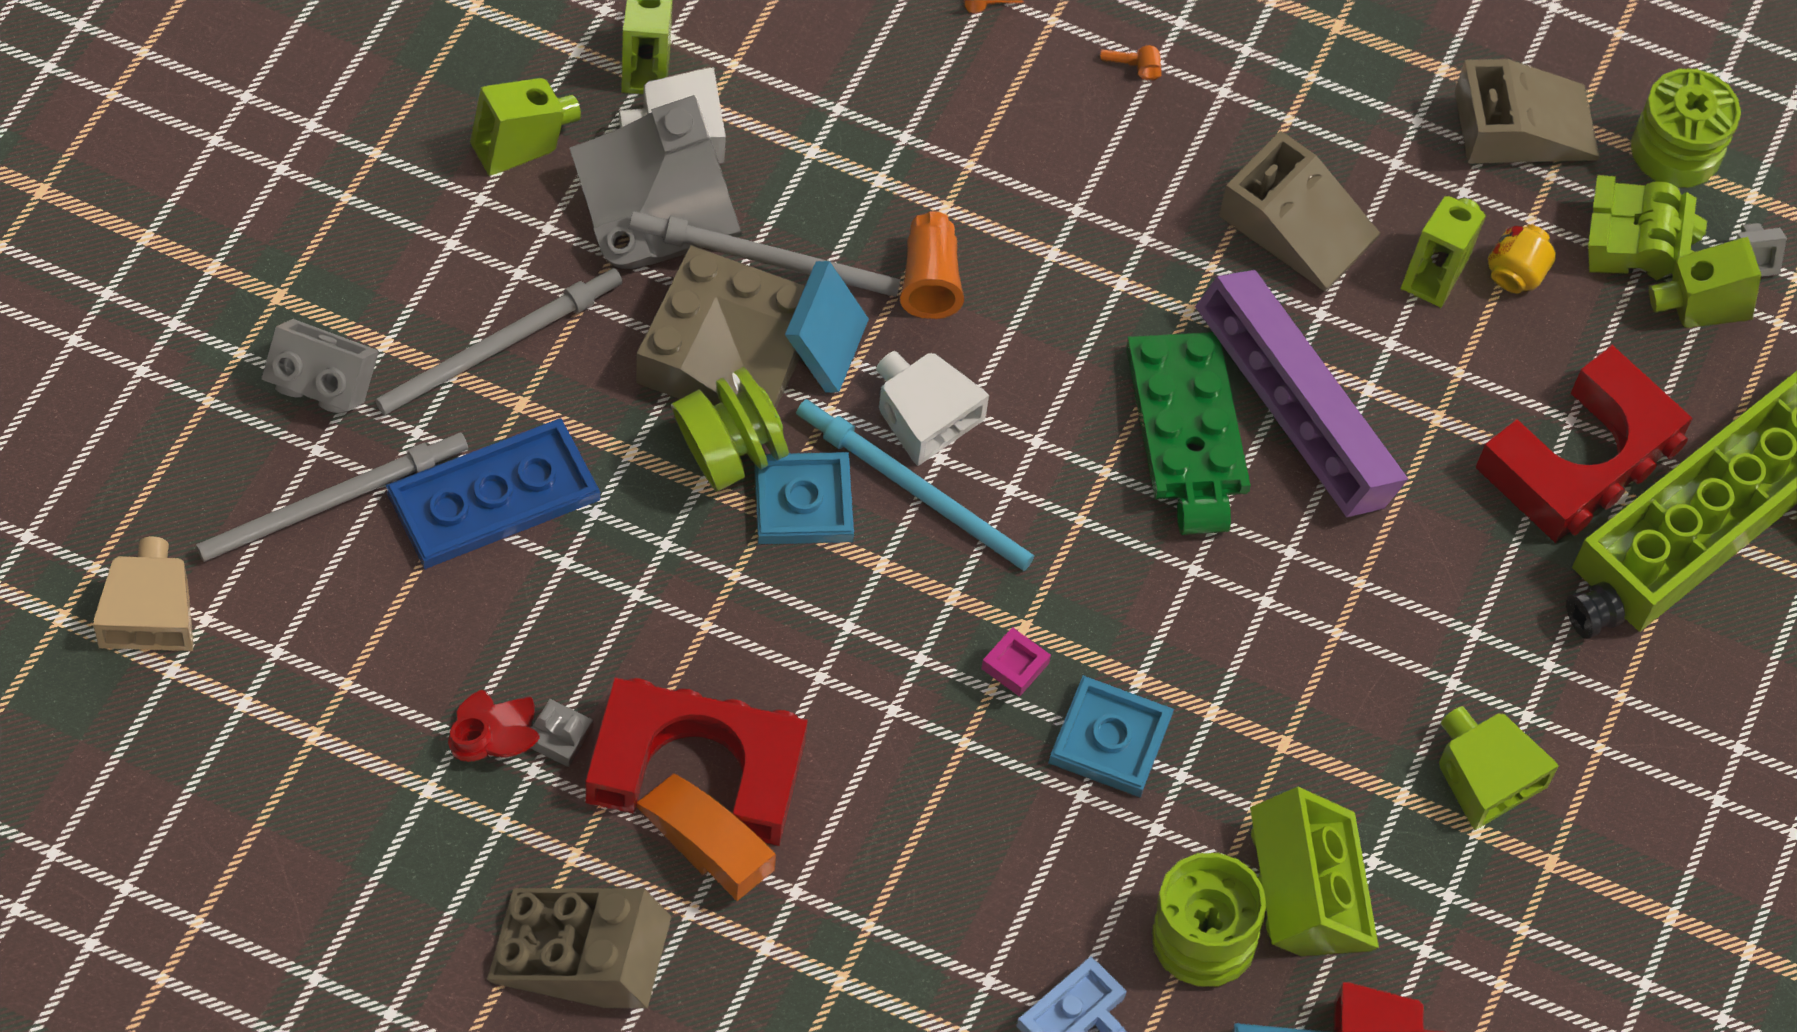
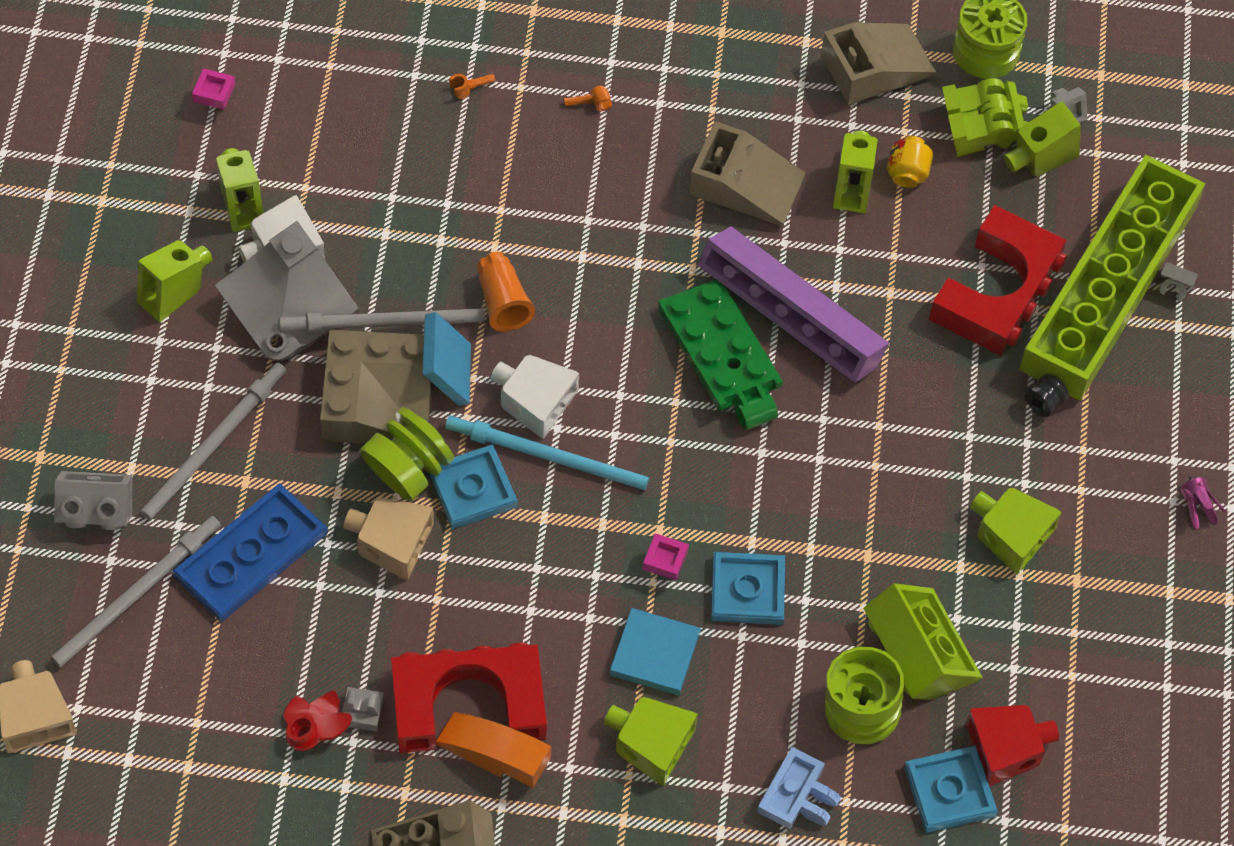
camera: 15 degrees left, 0 degrees up
none -> tan torso [344,497,434,580]
none -> lime torso [604,697,698,786]
none -> dark azure tile [610,608,701,696]
none -> flat silver piece [1180,476,1227,530]

